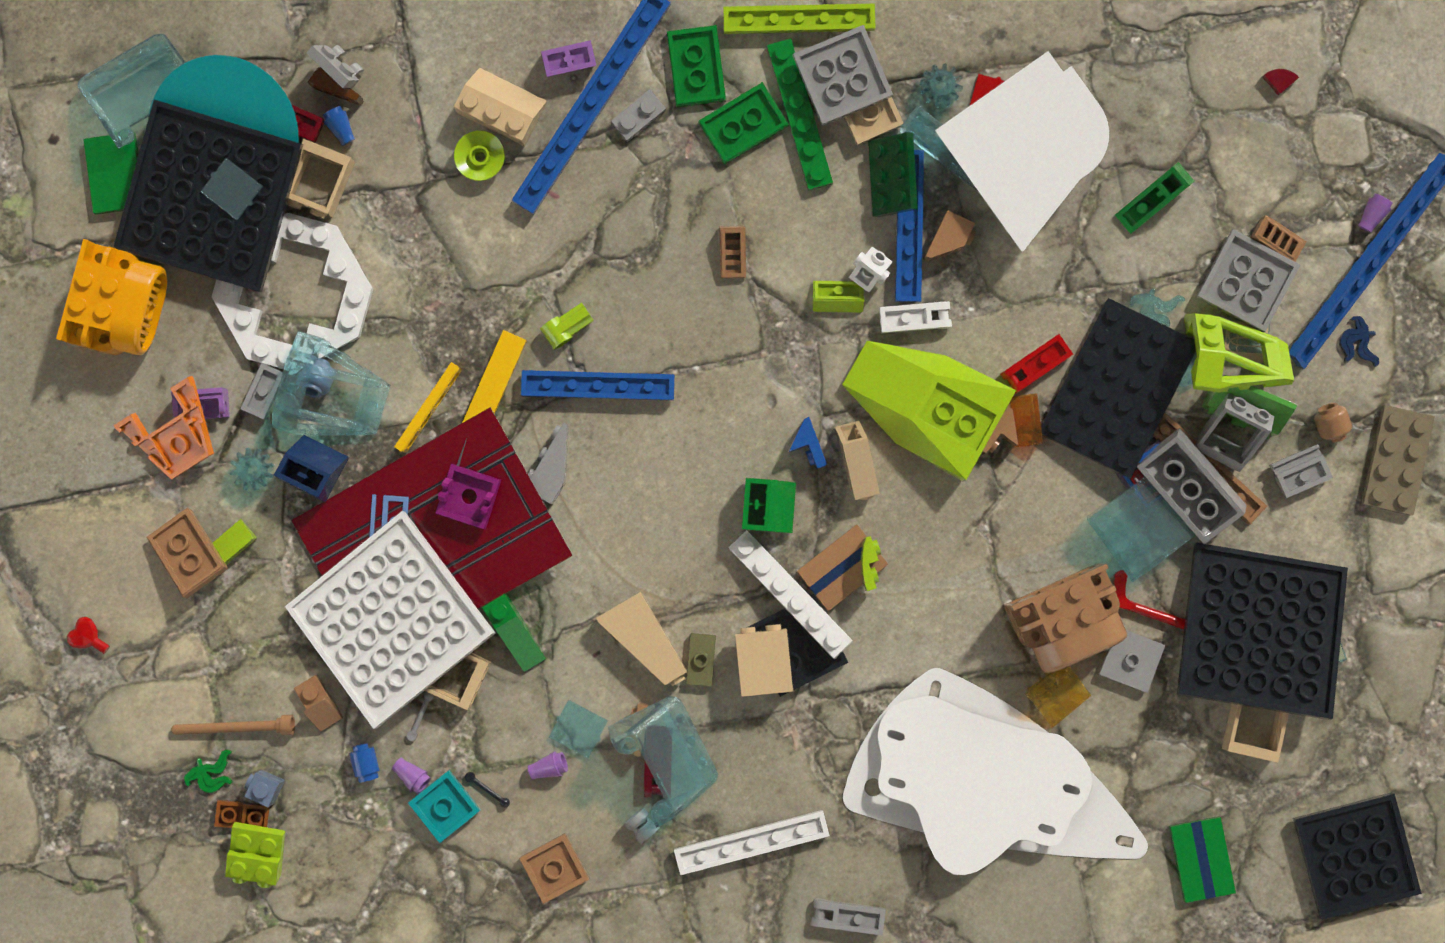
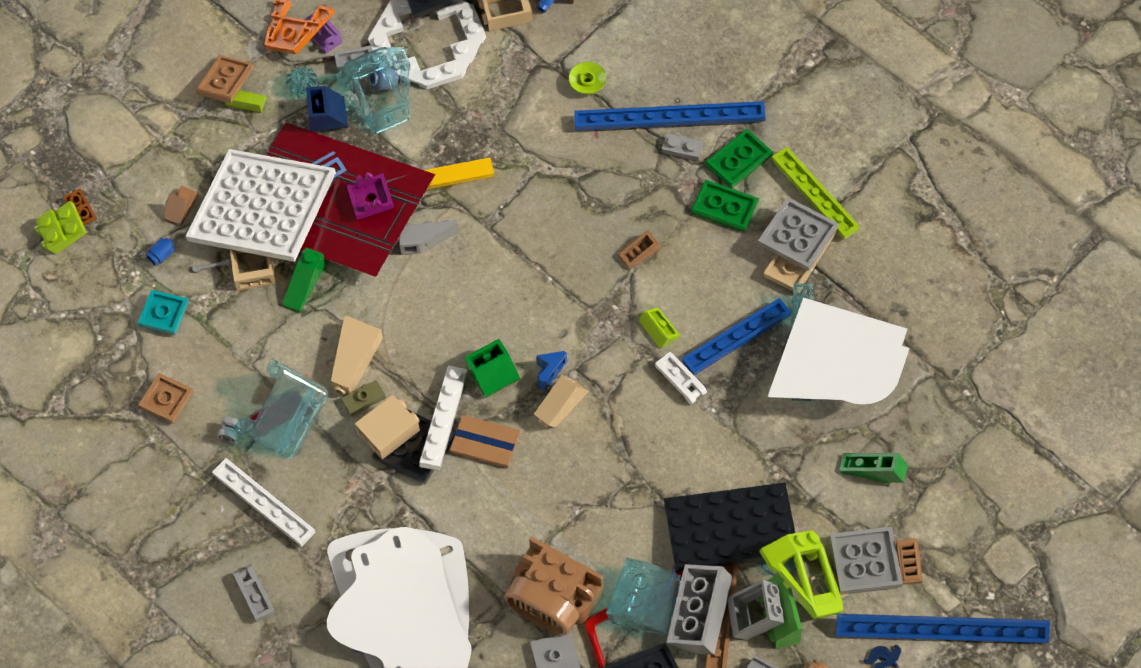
camera: 60 degrees right, 25 degrees down
red rock [66,617,110,654] -> none
medium nougat piece [171,714,295,735] -> none
green piece [184,749,232,793] -> none
sand blue brick [244,770,285,807] -> none
medium lavender cone [392,757,431,794] -> none
yellow tile [394,362,462,453] -> none
tan slope [454,68,547,147] -> none
black hinge [465,772,510,808] -> none
blue plate [521,370,675,401] -> none
medium lavender cone [528,751,568,780] -> none
lime piece [540,302,594,350] -> none
medium lavender hinge [541,40,596,77] -> none
clear light blue piece [549,700,608,758] -> none
green plate [767,38,833,191] -> none
lime wedge [842,341,1016,481] -> none
white brick [849,247,892,292] -> none
lime slope [861,536,881,591] -> none
dark green plate [868,132,918,217] -> none
clear light blue gear [920,63,963,108] -> none
medium nougat slope [923,210,976,262] -> none
medium nougat slope [981,407,1018,455] -> none
red plate [1000,334,1074,395] -> none
clear orange slope [1010,393,1043,448] -> none
clear yellow hinge [1024,666,1091,728] -> none
clear light blue piece [1130,288,1185,327] -> none
dark red tile [1262,69,1299,95] -> none
medium lavender cone [1358,193,1393,233] -> none

